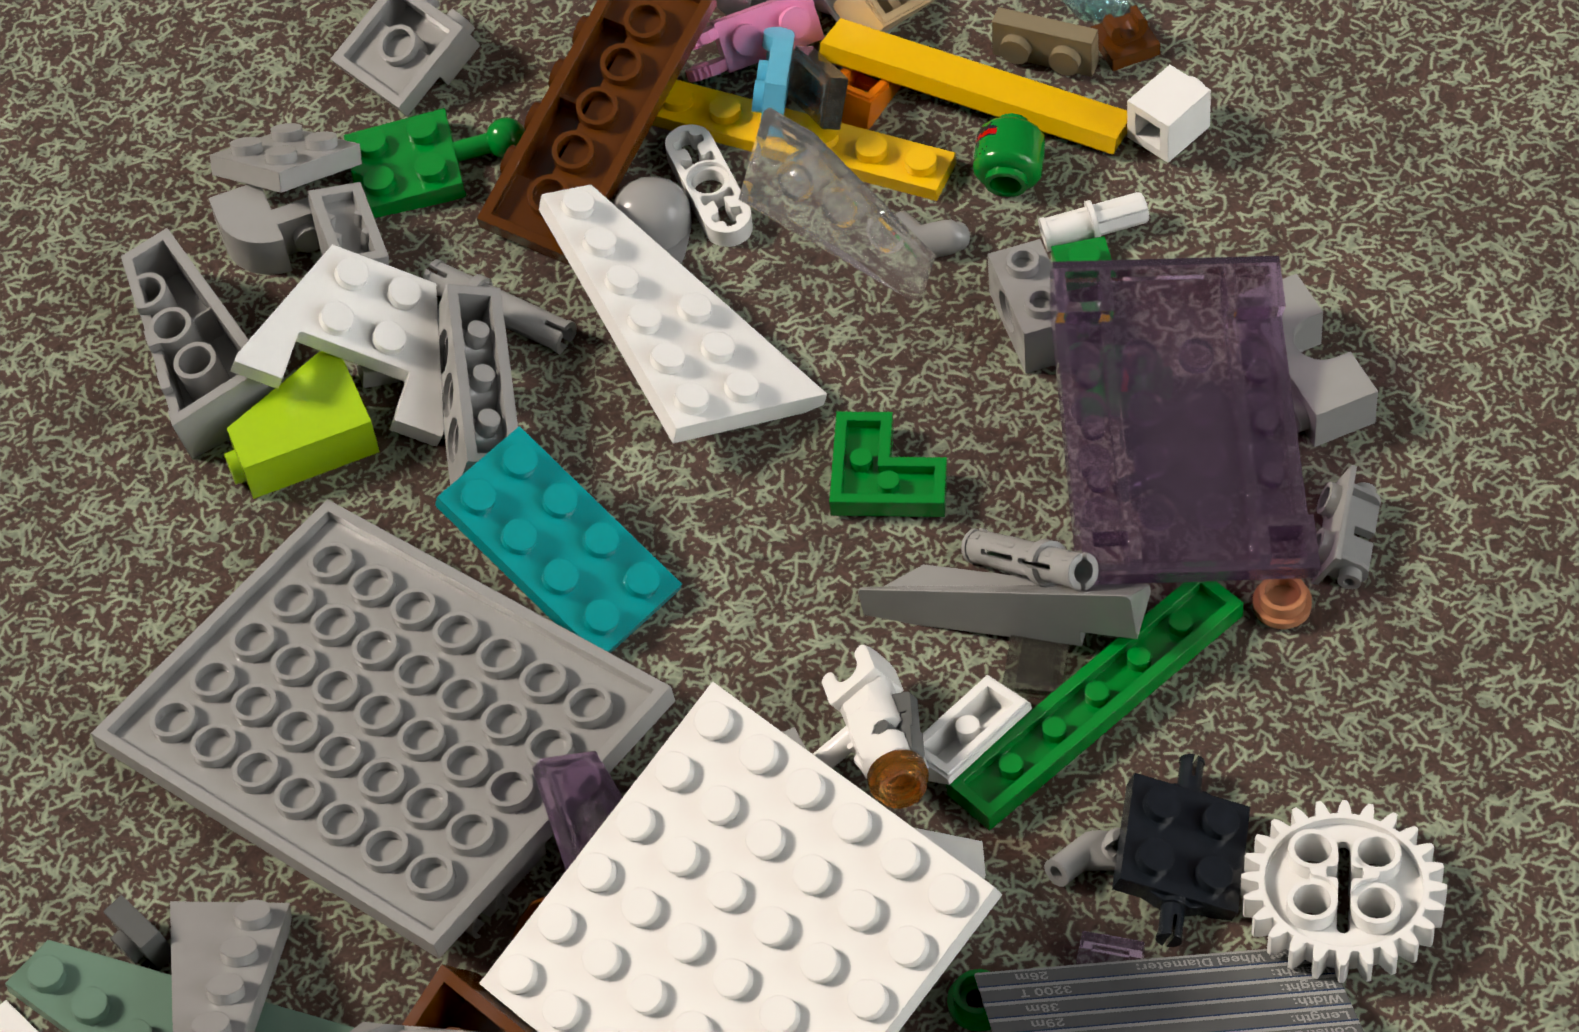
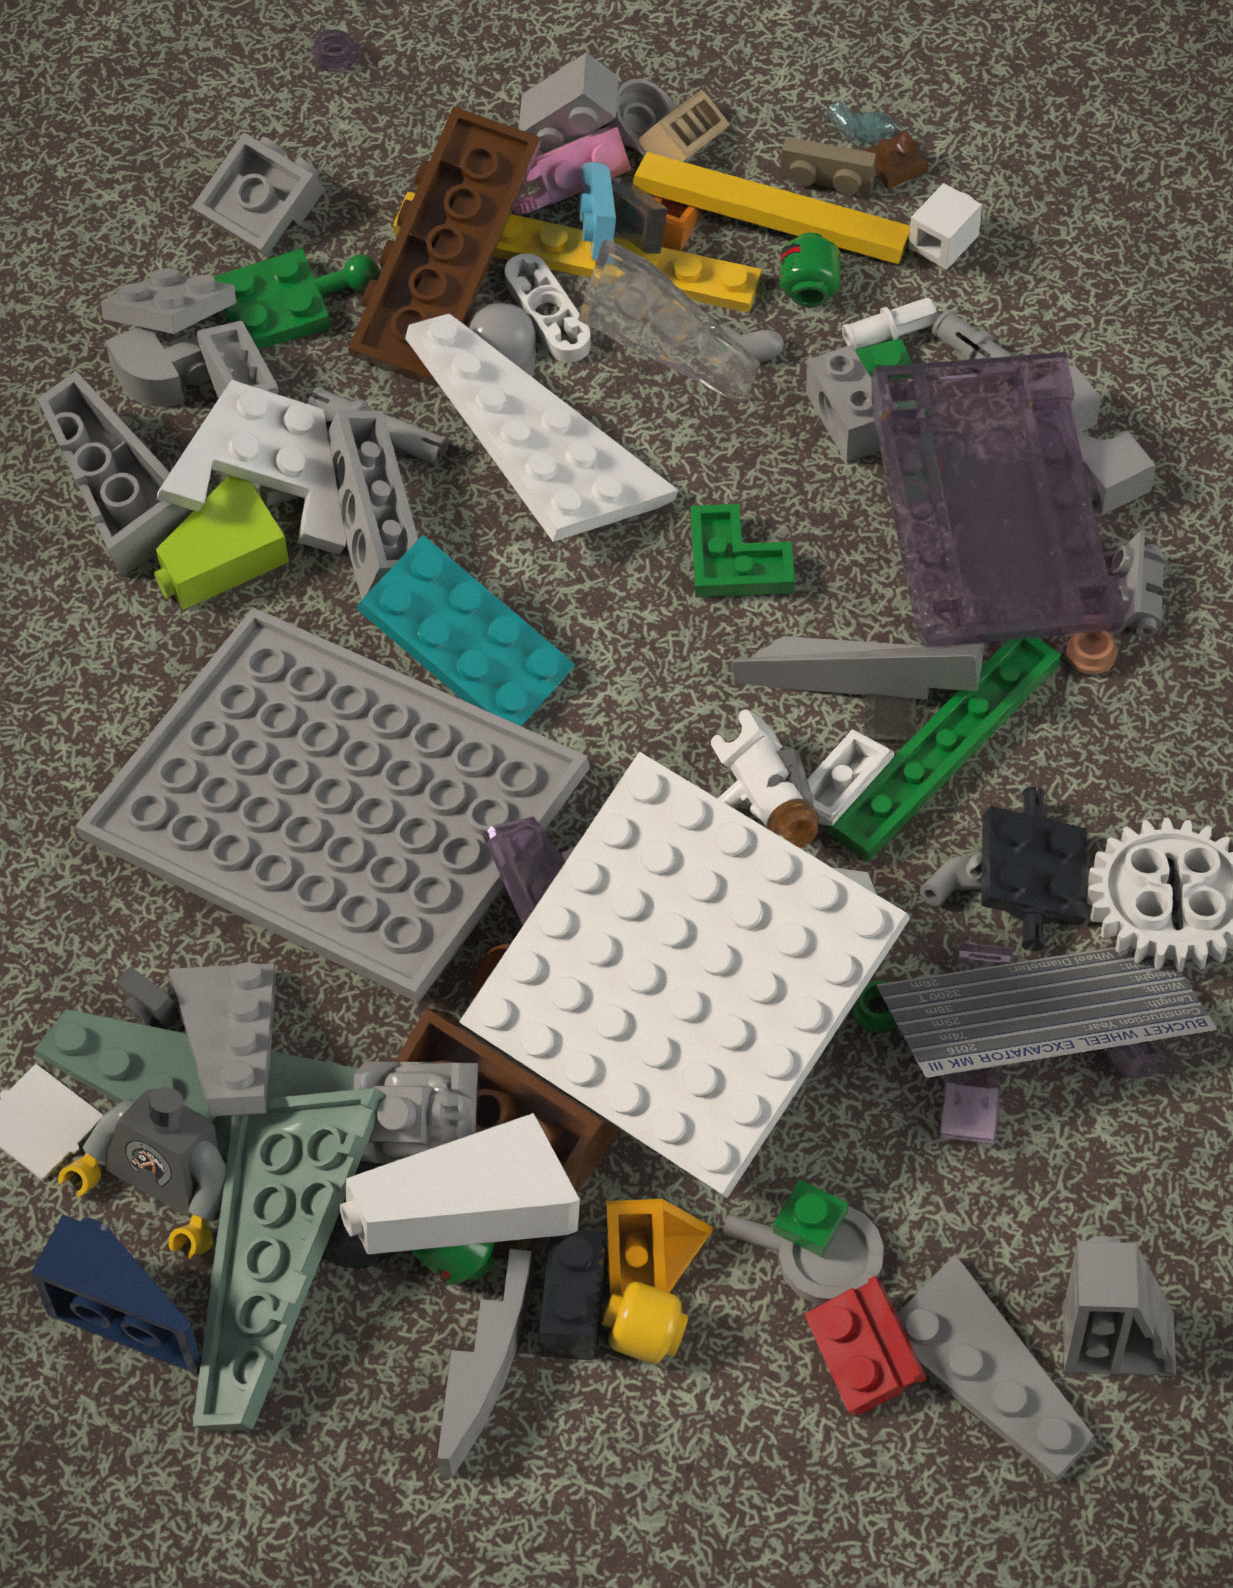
camera: 10 degrees left, 5 degrees up
light grey pin [961,528,1099,591] -> none
none -> light grey pin [932,310,1024,387]

